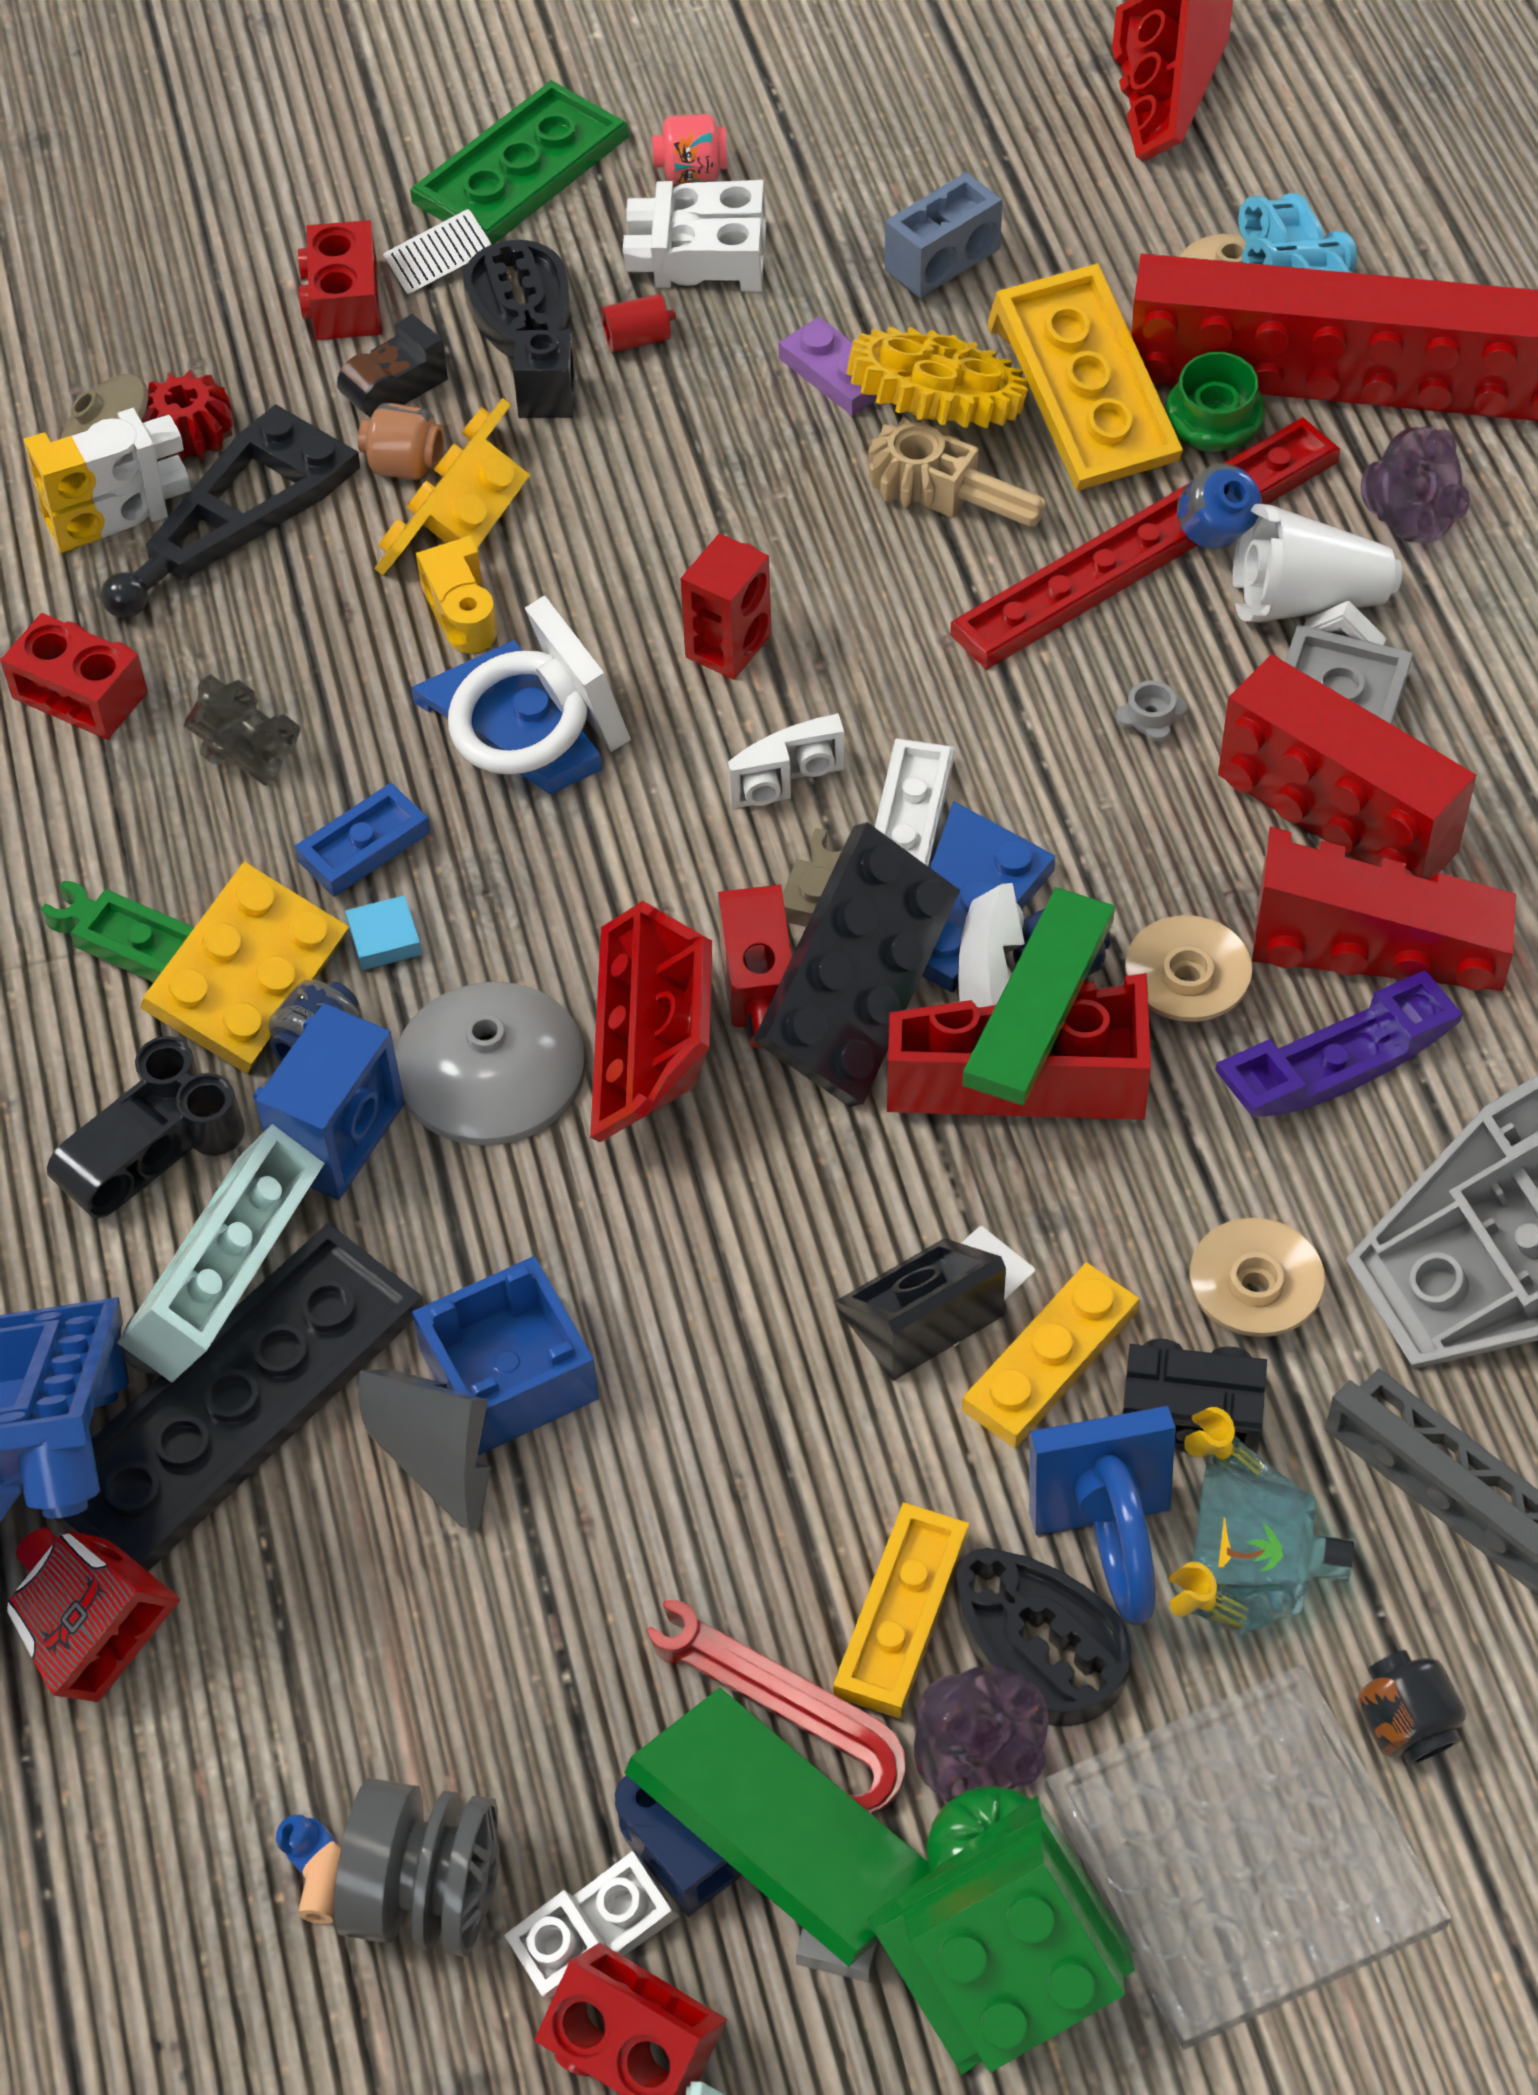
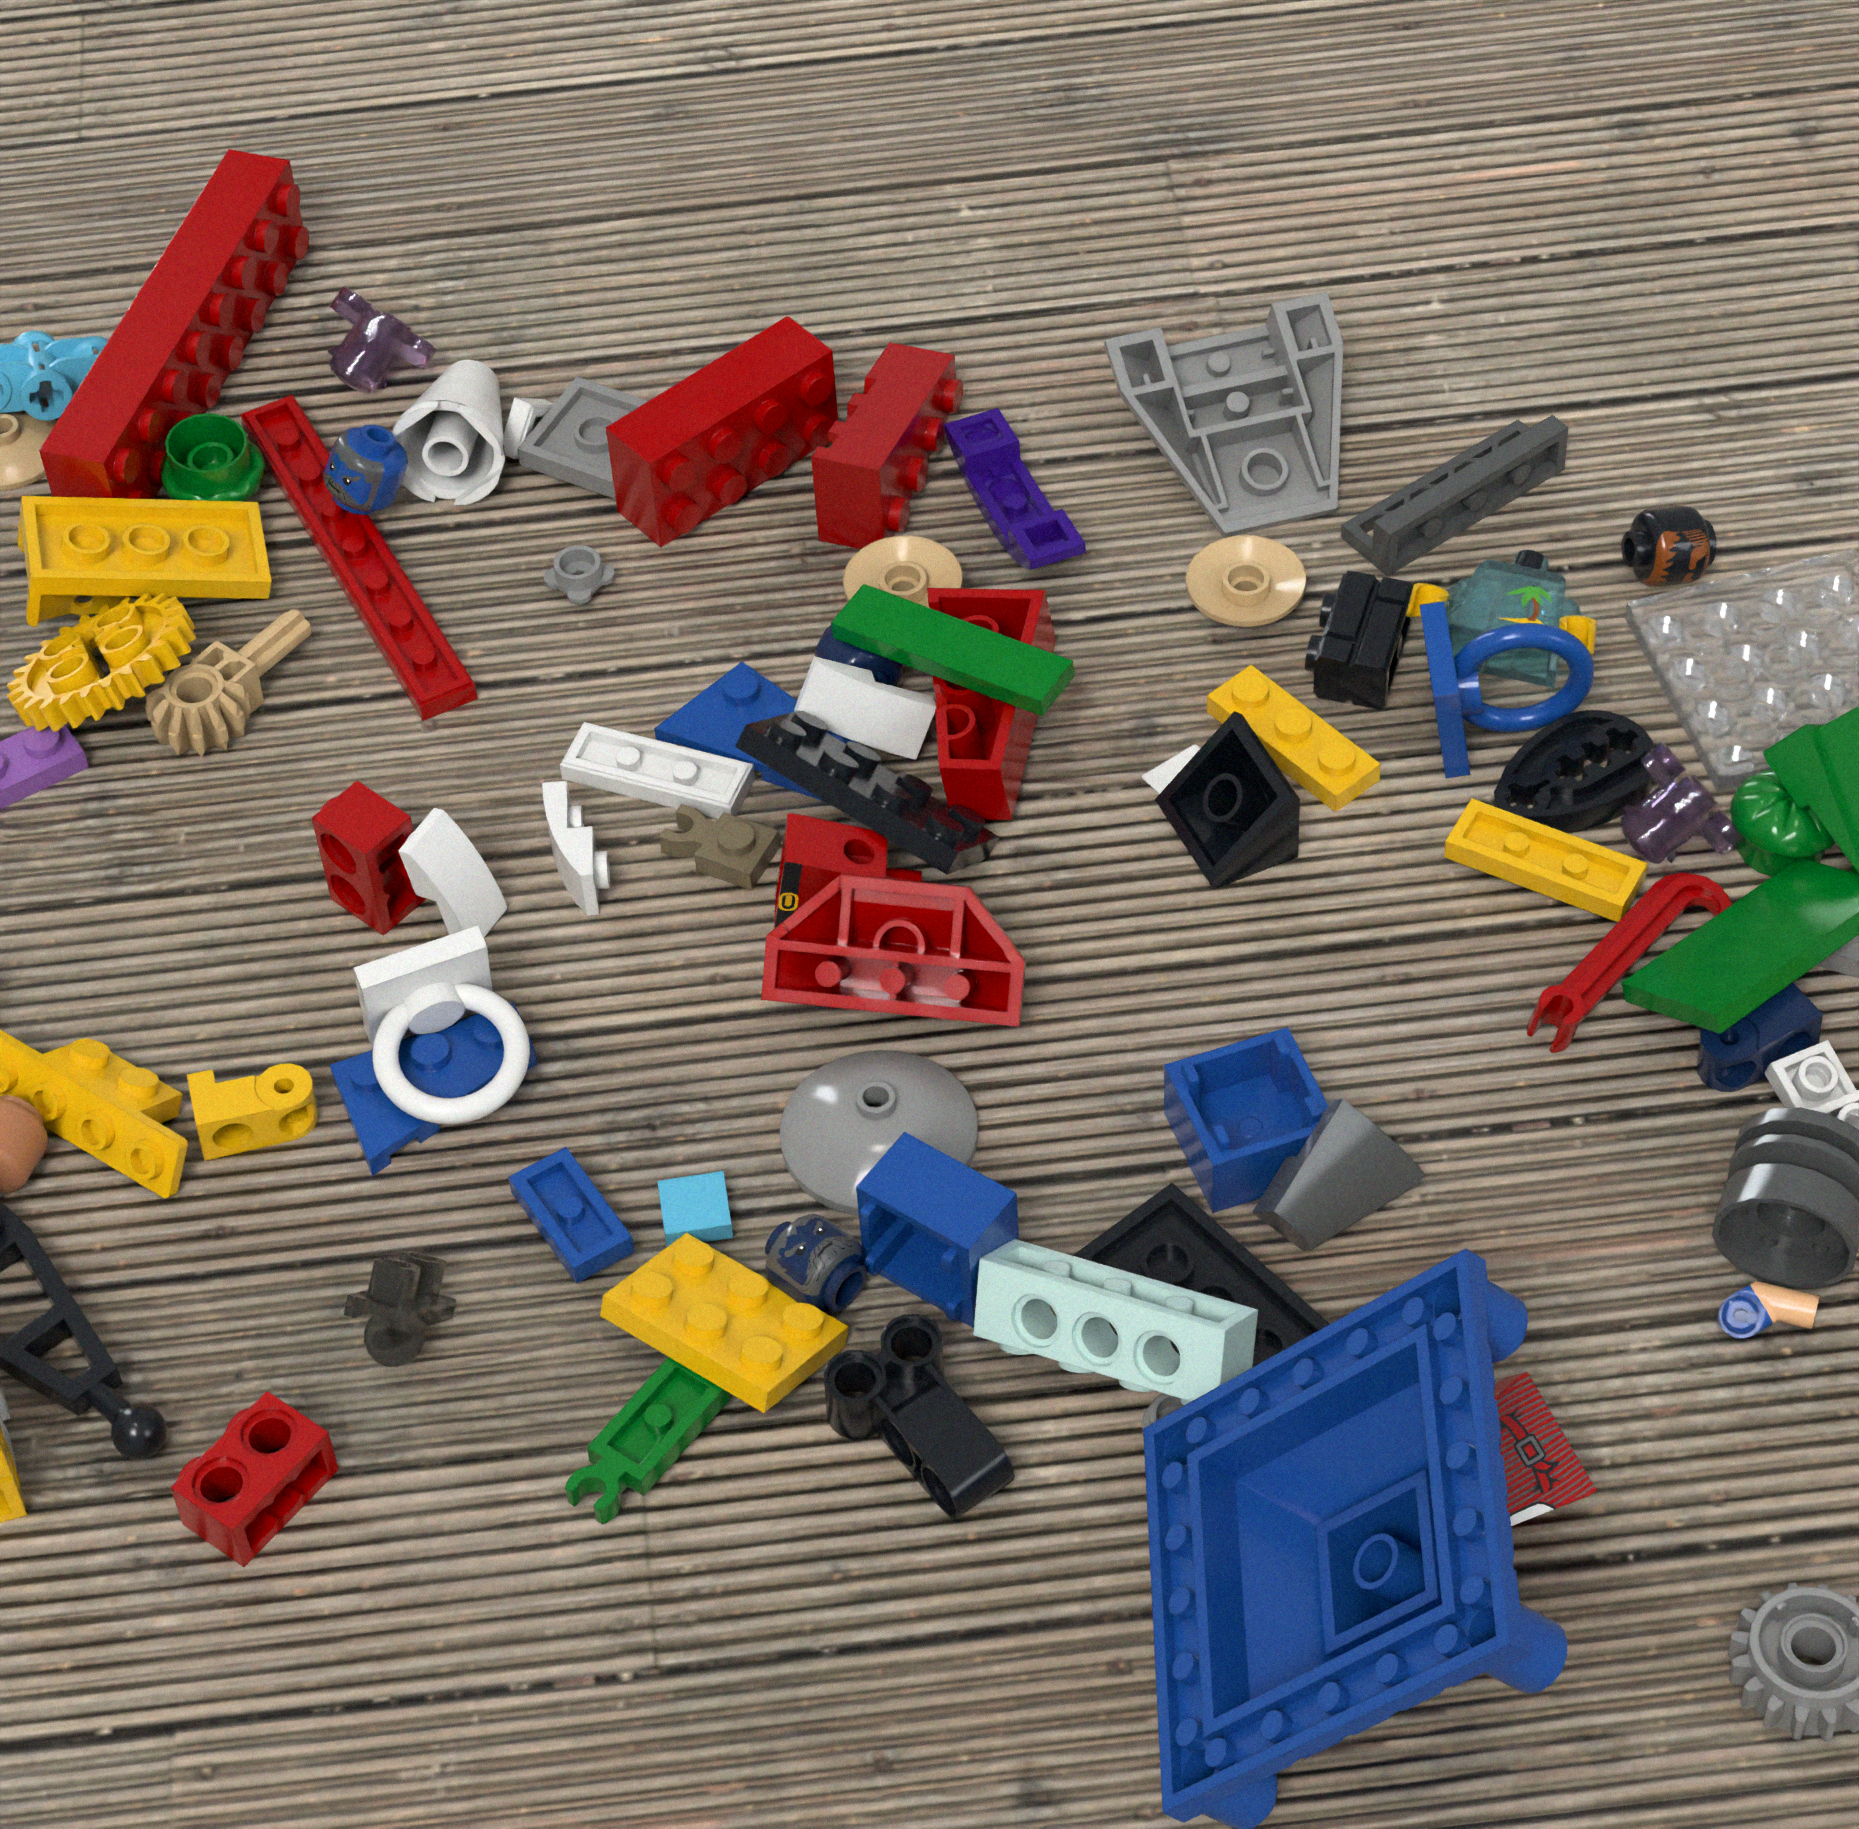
camera: 80 degrees left, 5 degrees down
none -> white slope [398,808,508,938]

